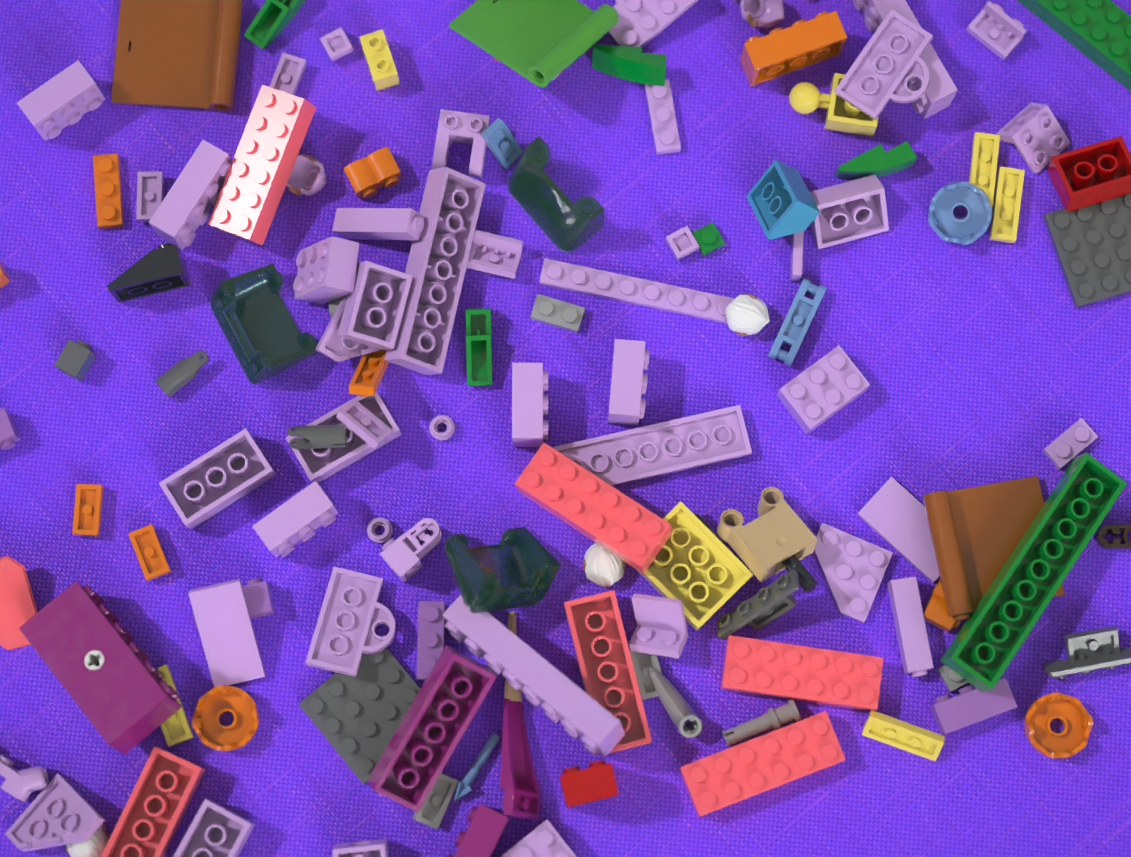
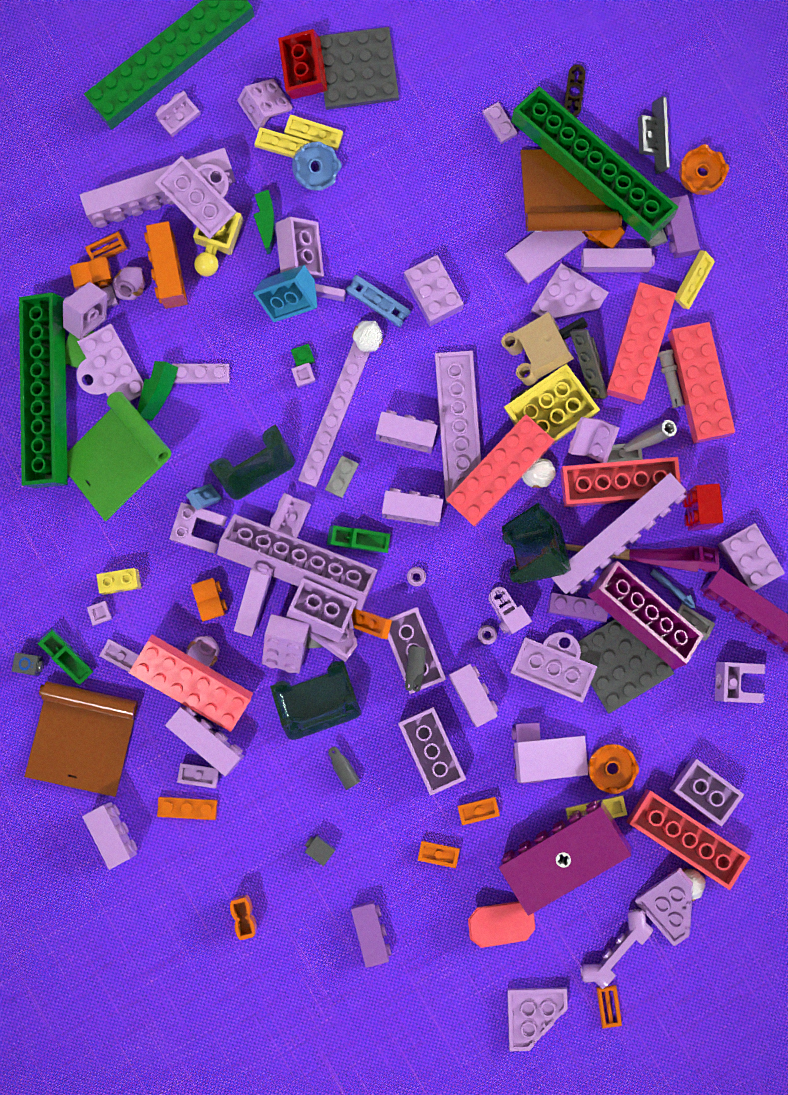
camera: 80 degrees left, 5 degrees up
black slope [107,243,191,303] -> none
lavender plate [336,399,393,449] -> none

